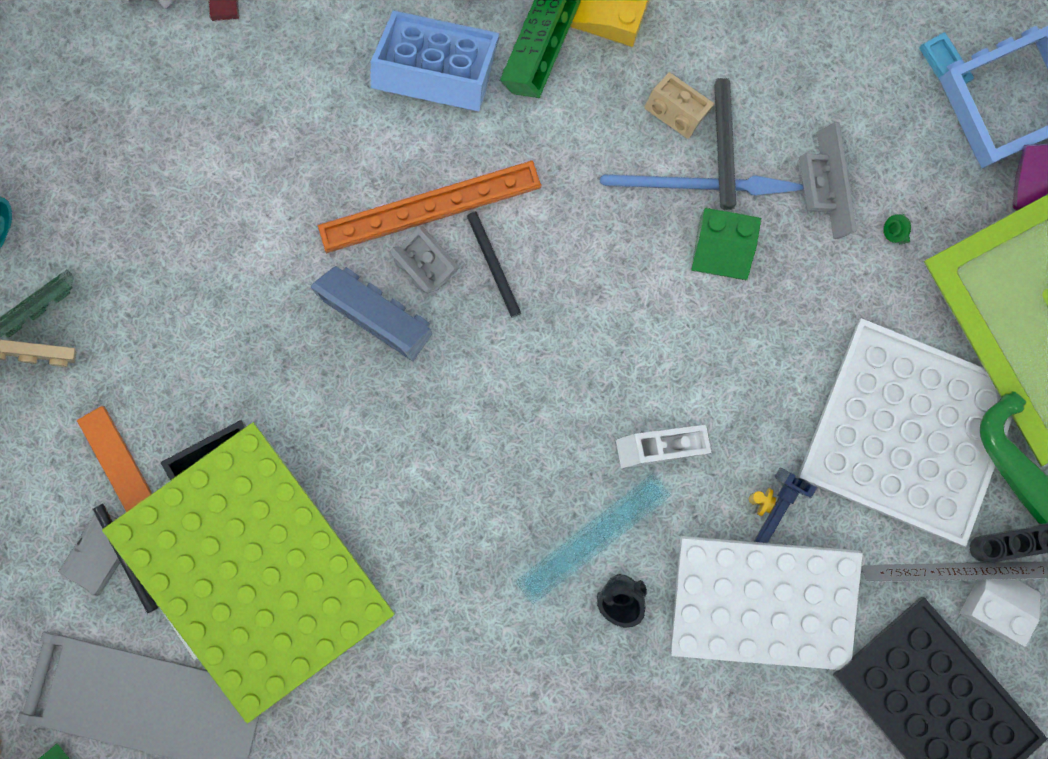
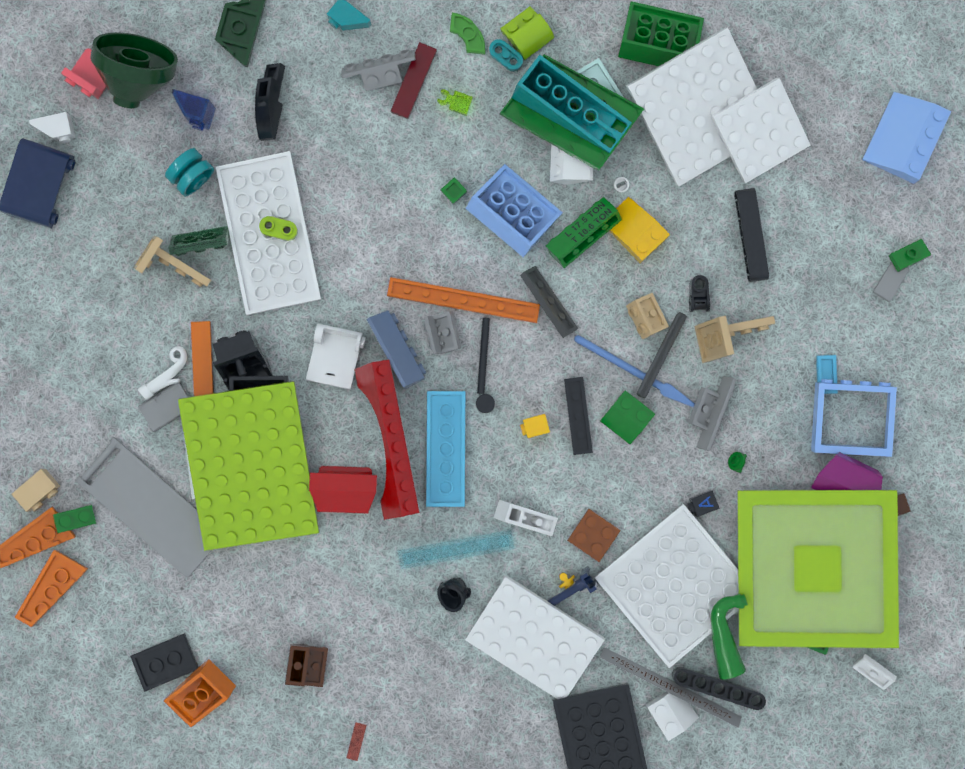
camera: 30 degrees right, 5 degrees up
black bar [92,503,158,614] -> none
none -> white plant [138,346,187,401]
none -> black piece [213,330,273,391]
none -> white plate [216,151,322,316]
none -> black slope [255,63,285,141]
none -> lime plate [259,216,298,241]
none -> white door [306,323,366,390]
none -> red helmet [309,466,377,514]
none -> red arch [354,359,420,520]
none -> medium azure plate [426,391,466,507]
none -> green plate [440,177,467,205]
none -> black tile [476,394,495,413]
none -> dark grey plate [520,266,578,338]
none -> yellow brick [520,414,550,439]
none -> black plate [564,377,593,455]
none -> dark orange plate [567,509,621,562]
none -> black brick [688,490,720,517]
none -> black piece [689,275,710,312]
none -> tan piece [694,316,775,363]

